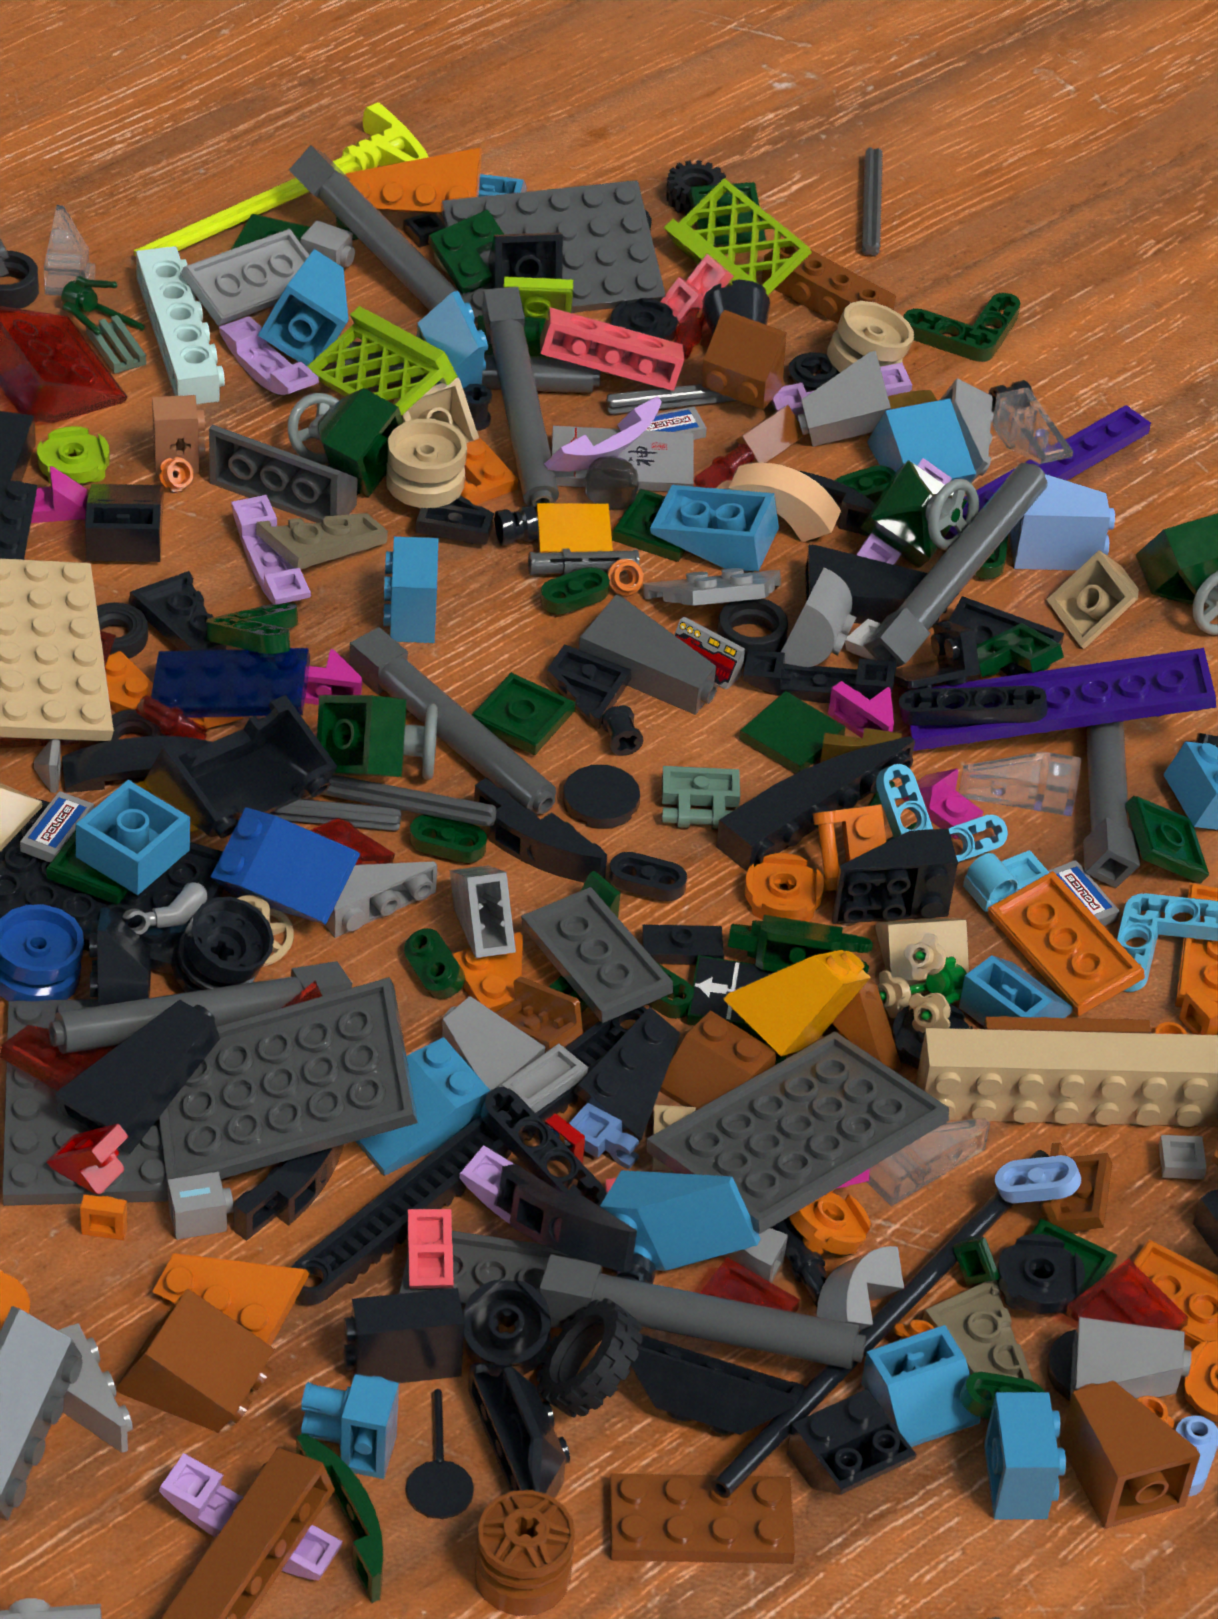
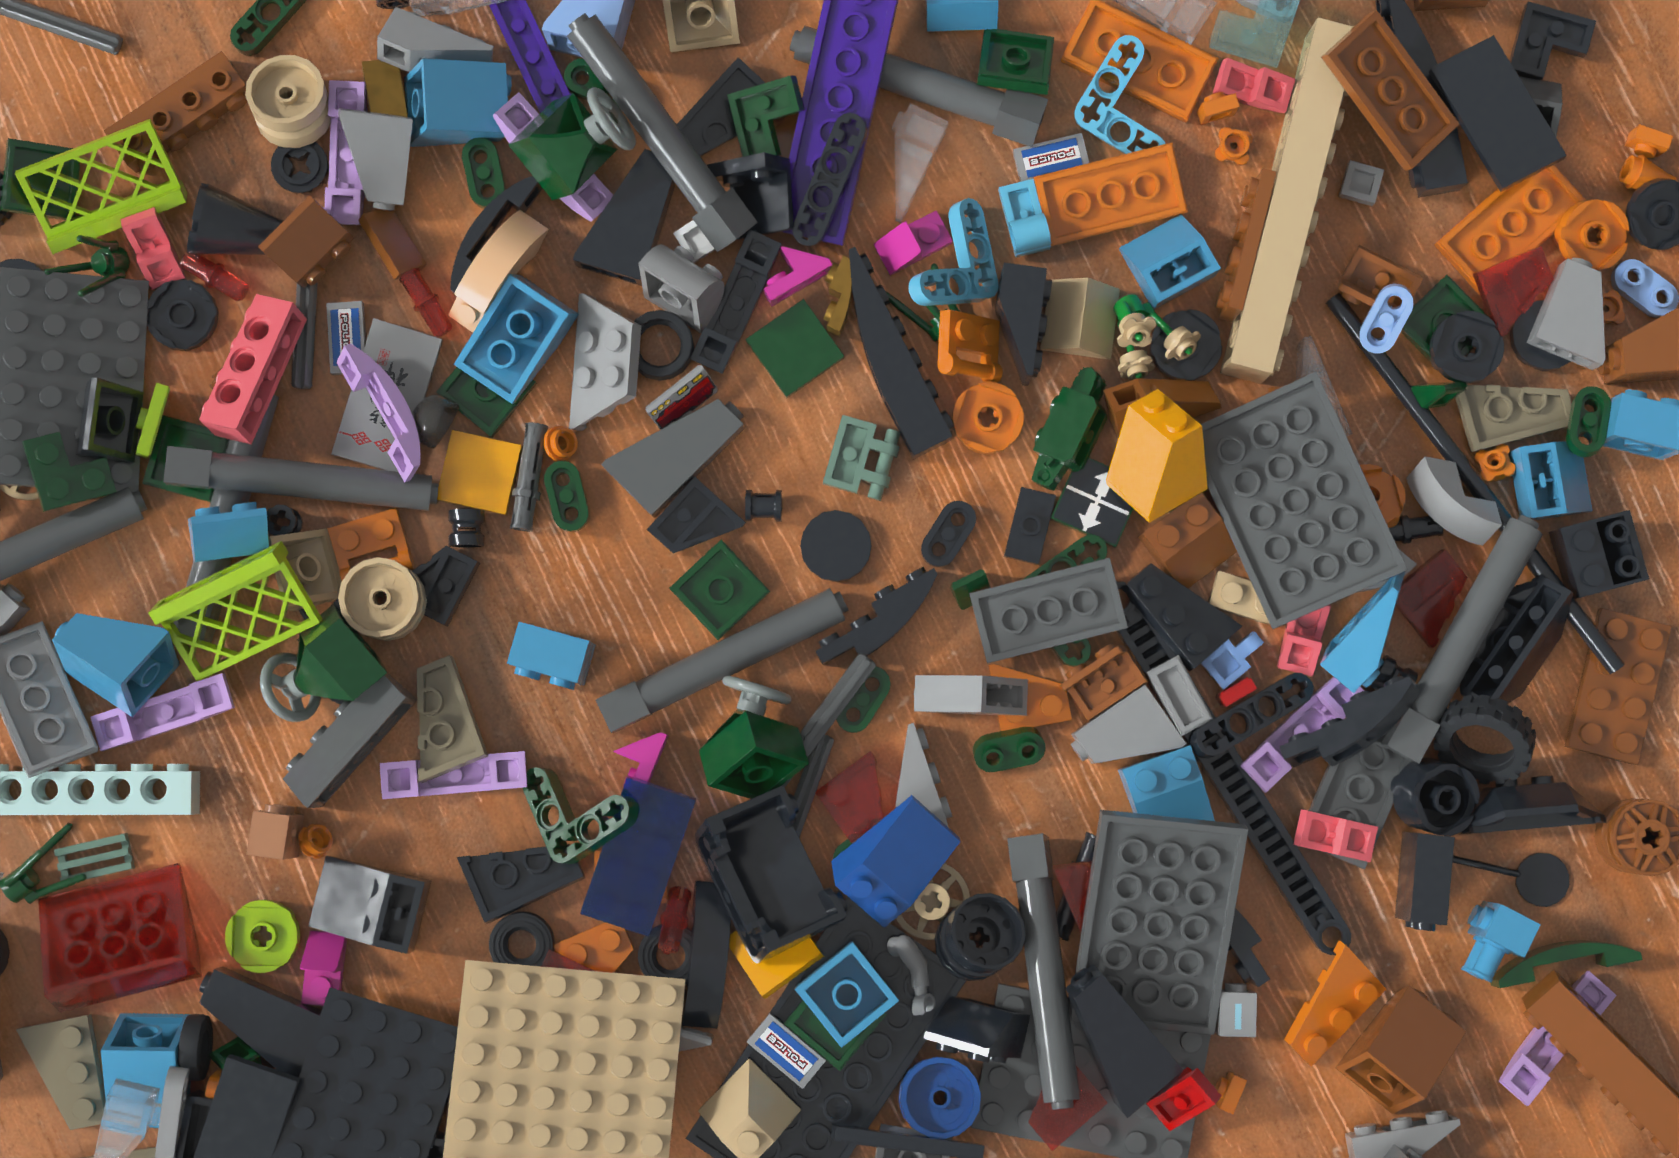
camera: 70 degrees left, 40 degrees up
none -> dark green plant [44,235,130,297]

